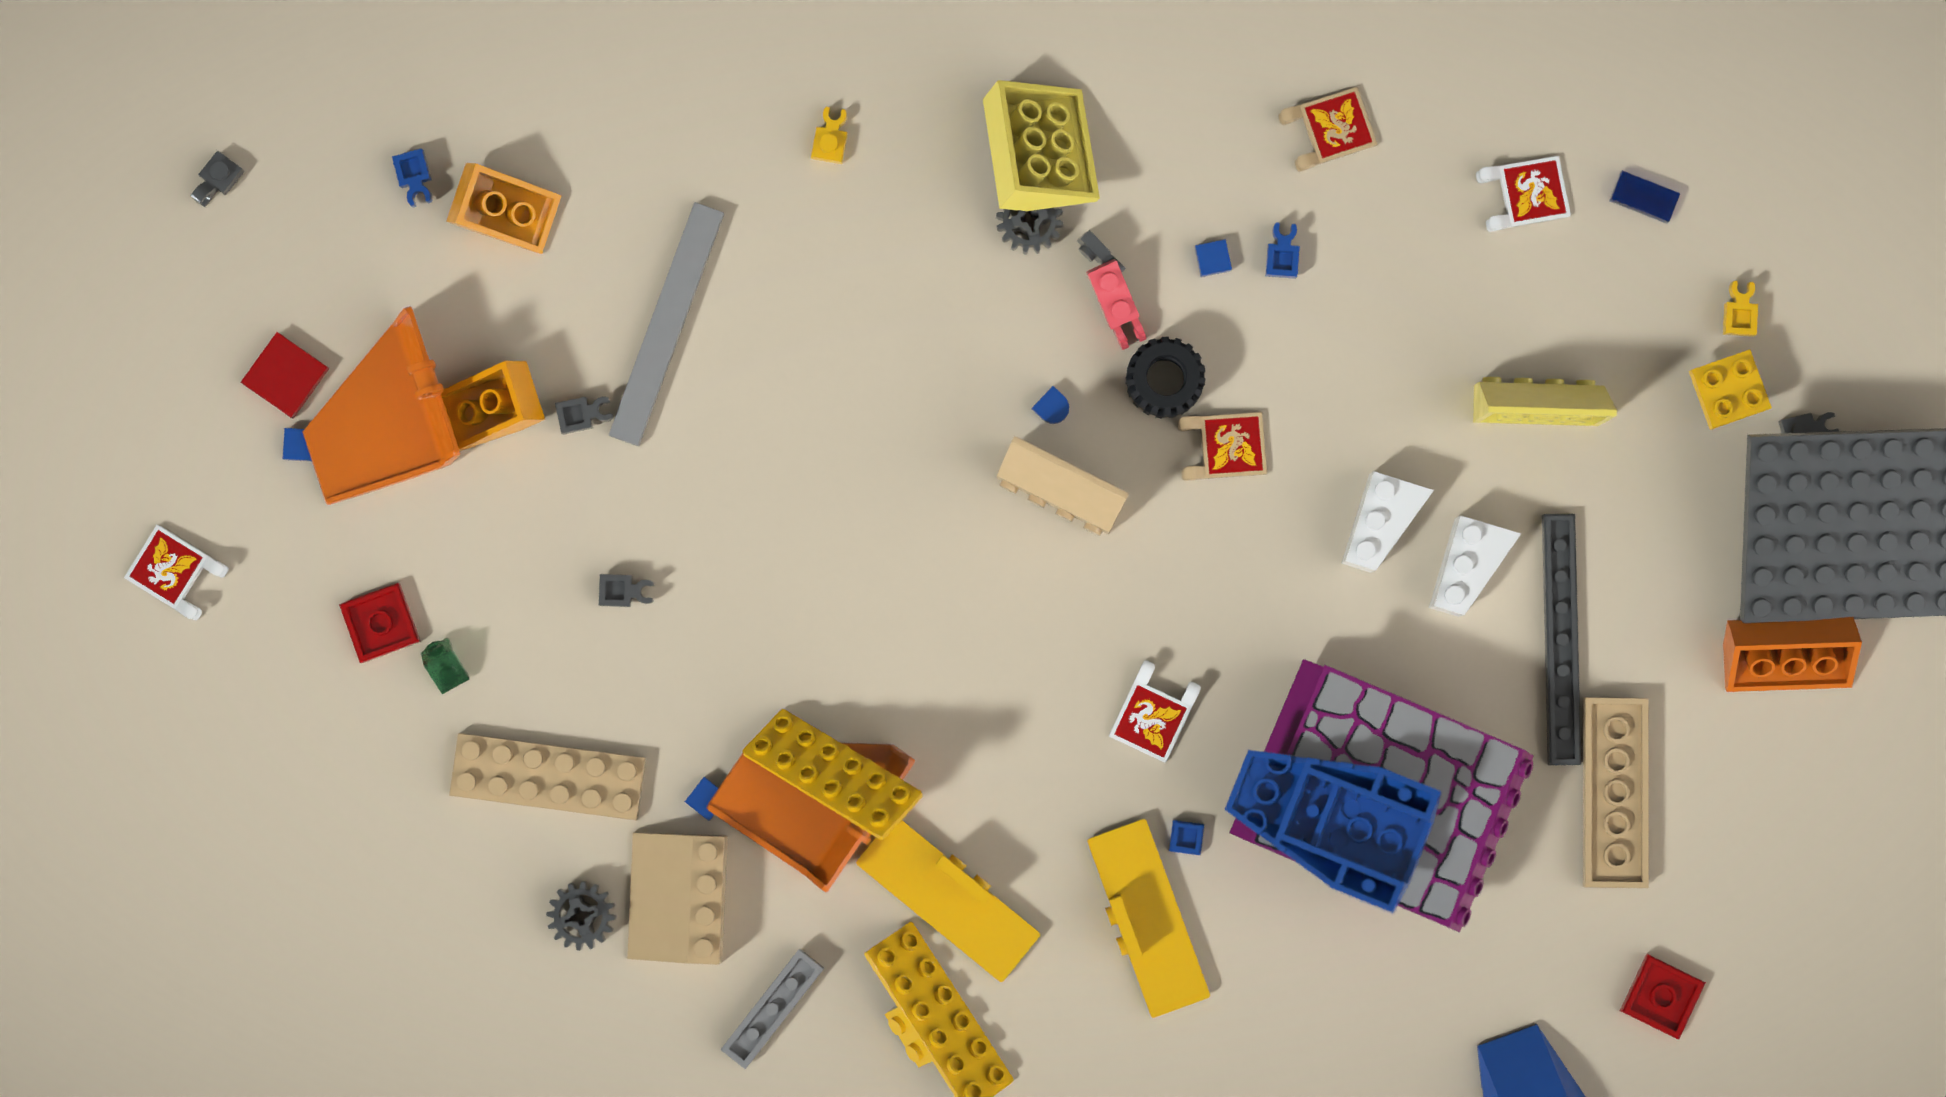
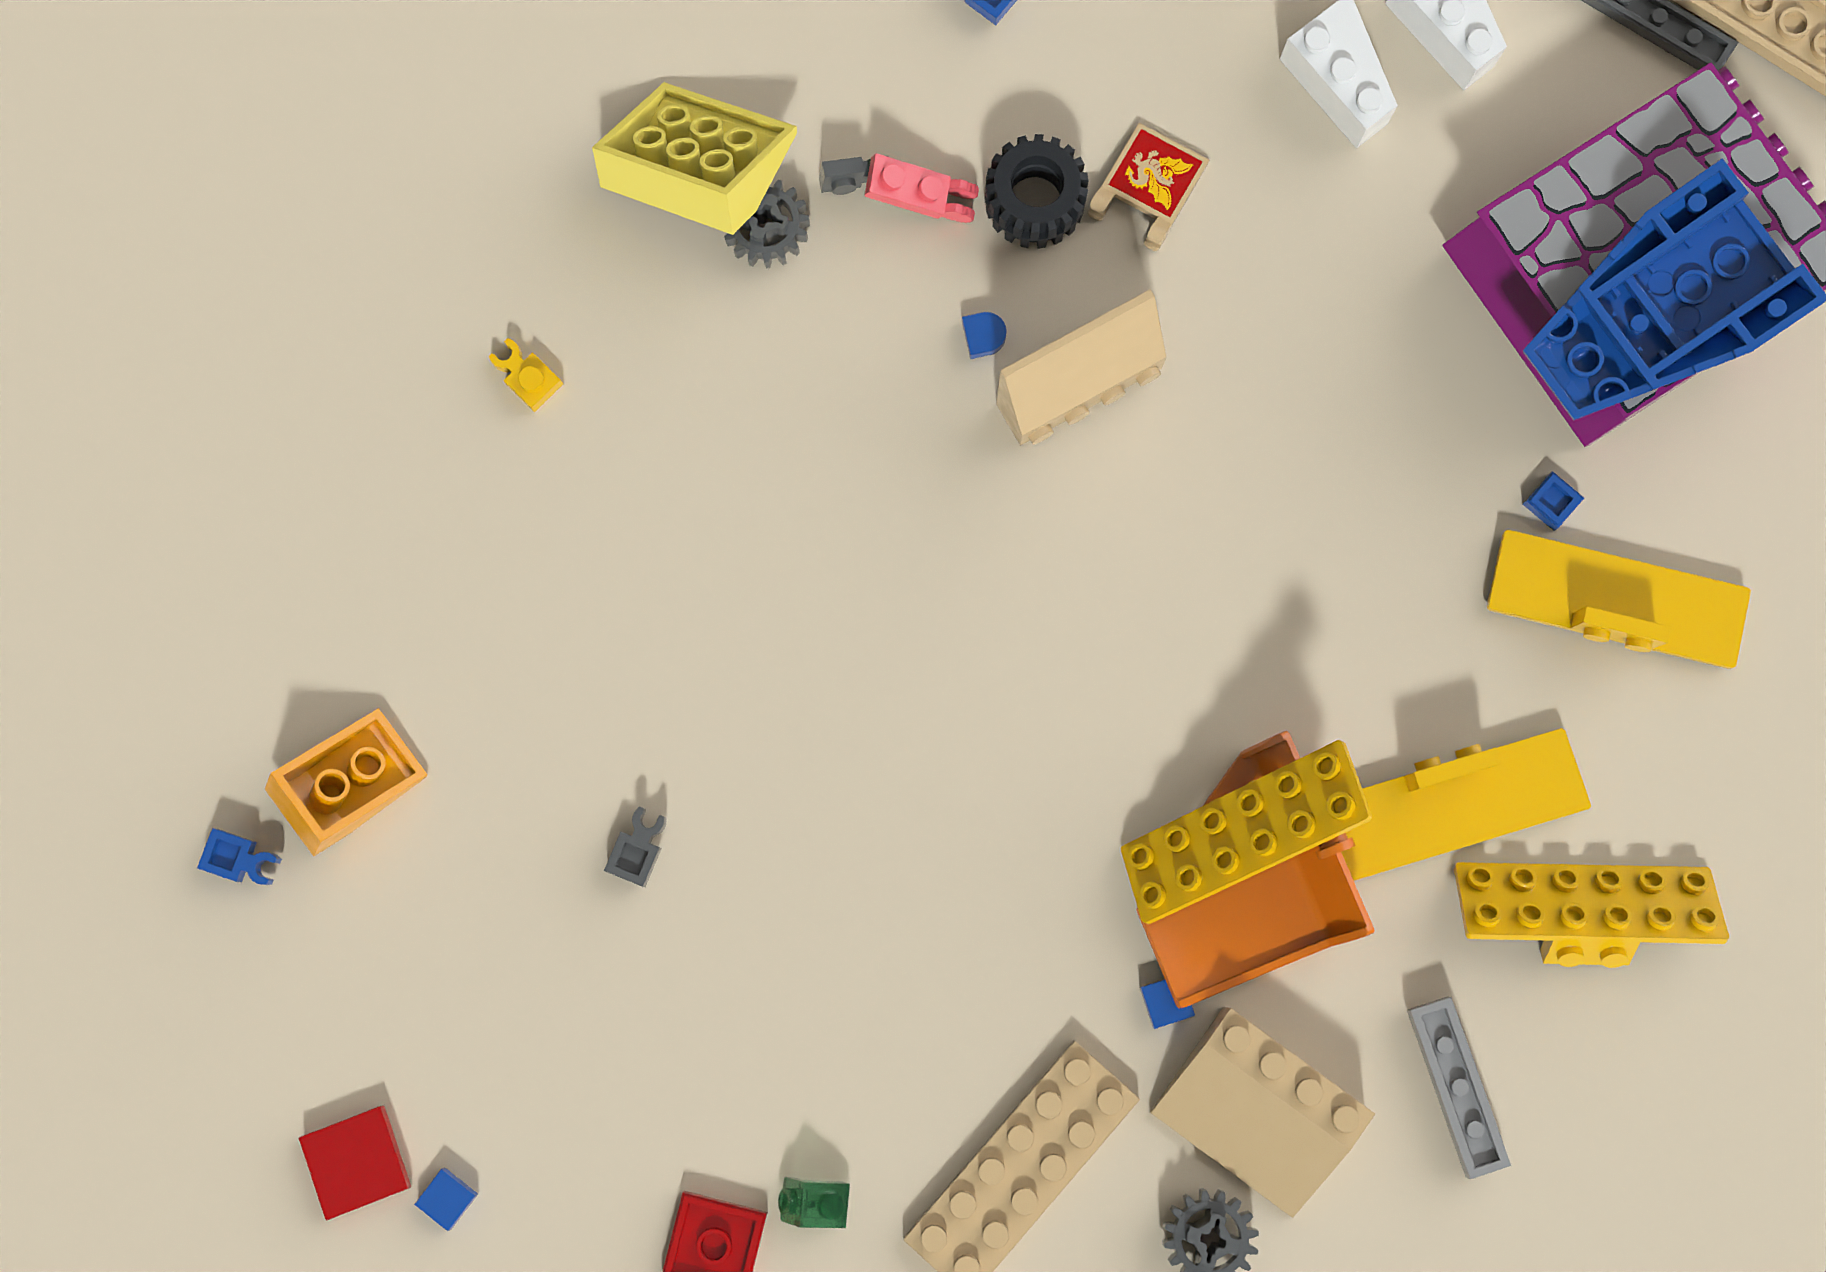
camera: 55 degrees left, 5 degrees down
dark grey plate [191,150,244,207] -> none
orange panel [302,306,460,505] -> none
light orange slope [441,361,545,451] -> none
dark grey plate [599,574,654,607] -> none
light grey tile [609,202,724,447] -> none
flag [1109,660,1201,763] -> none
blue tile [1194,239,1232,277] -> none

